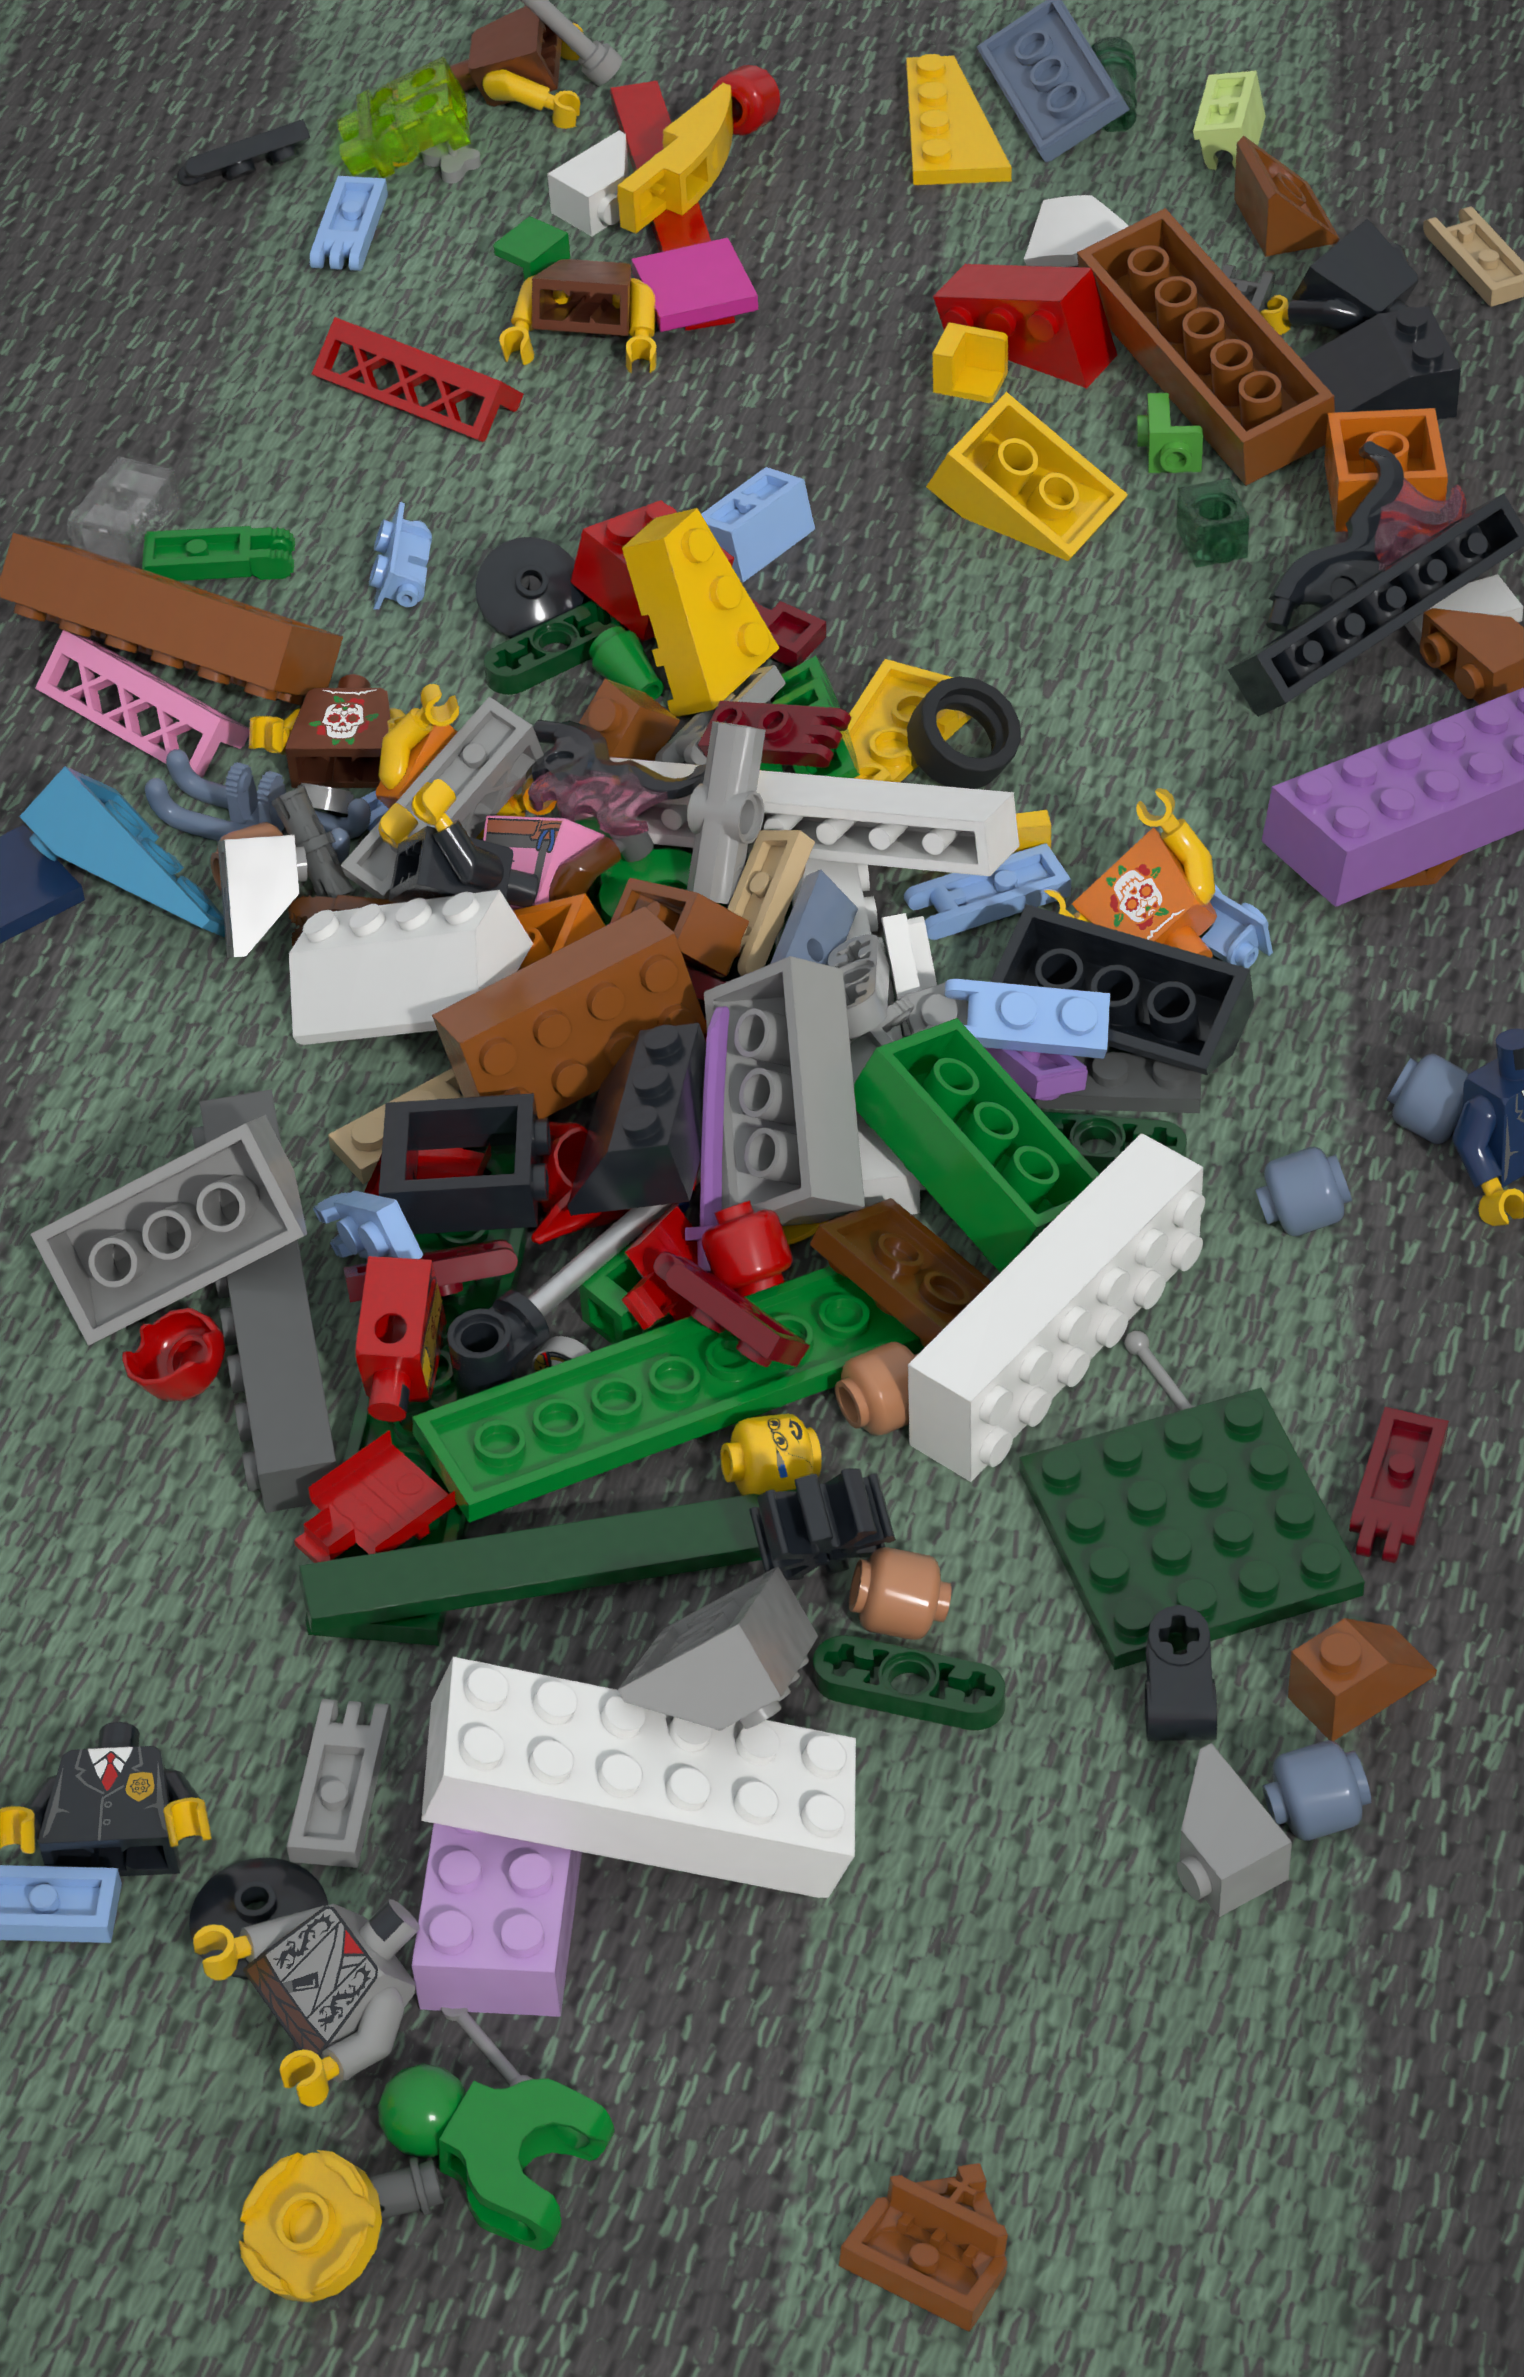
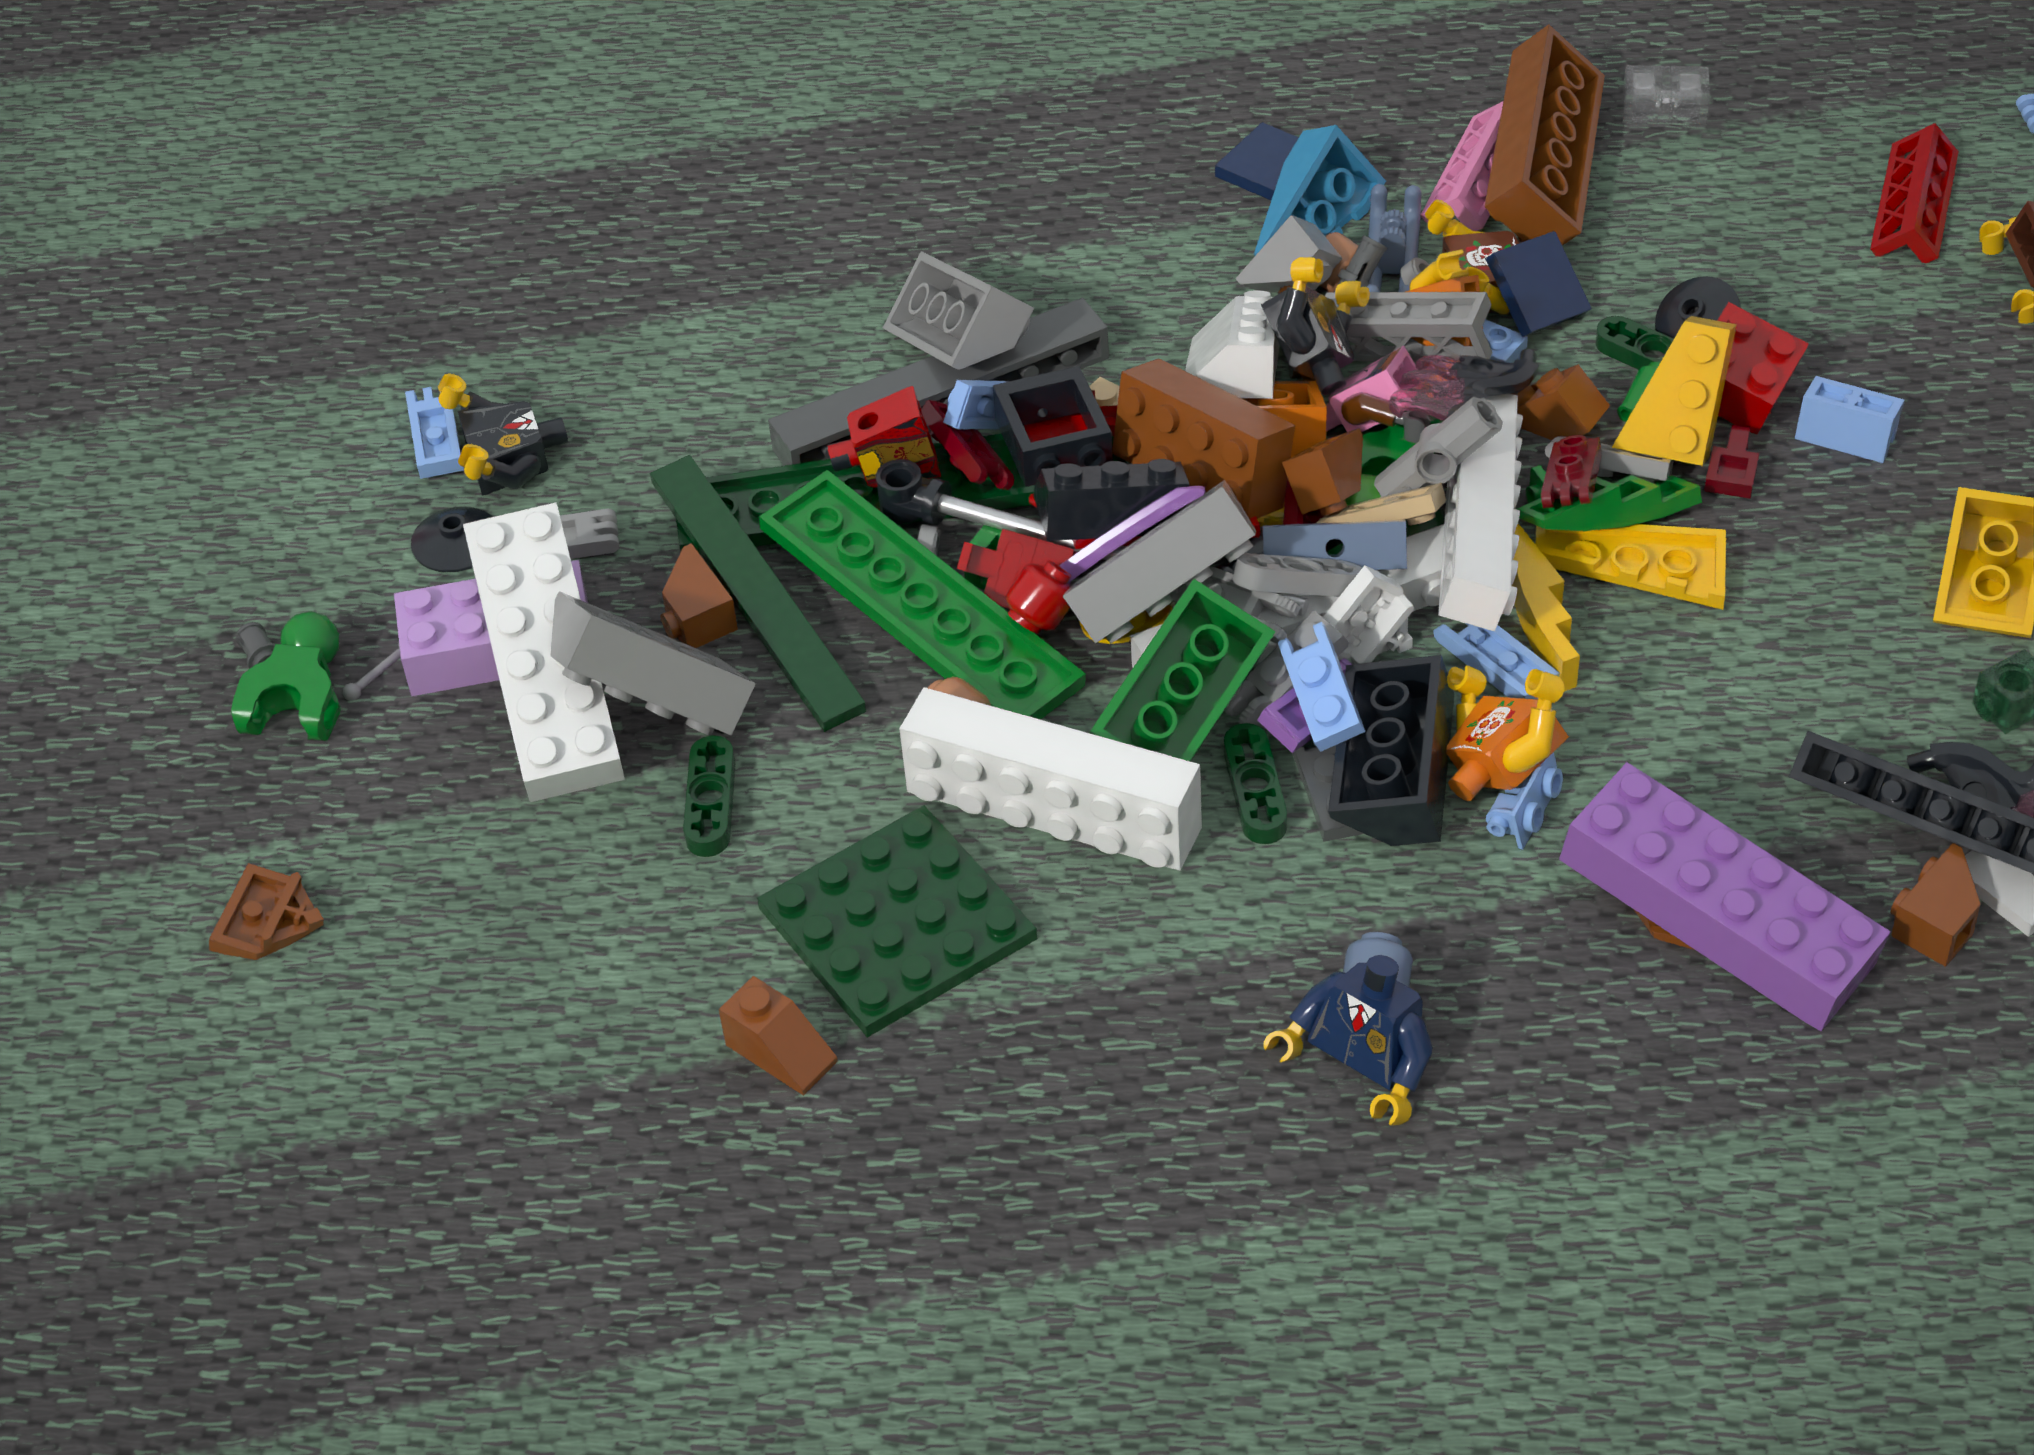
camera: 75 degrees right, 0 degrees up
red hair [122,1308,226,1402] -> none
green hinge [142,526,295,581] -> none
torso [193,1899,420,2107] -> none
yellow tile [239,2150,382,2303] -> none
red piece [294,1430,457,1563] -> none
light blue hinge [369,502,432,609] -> none
dark red hinge [654,1253,810,1367] -> none
yellow head [720,1414,822,1495] -> none
black gear [749,1468,896,1580] -> none
reddish brown plate [809,1198,992,1347] -> none
nougat head [849,1547,951,1640] -> none
black tyre [907,676,1021,789] -> none
light grey hinge [1124,1331,1195,1411] -> none
black piece [1145,1605,1217,1741] -> none
light grey slope [1176,1743,1292,1917] -> none
sand blue head [1255,1146,1352,1237] -> none
sand blue head [1262,1740,1371,1841] -> none
dark red hinge [1349,1407,1449,1564] -> none
none -> dark orange slope [660,543,738,648]
none -> dark blue tile [1485,231,1592,337]

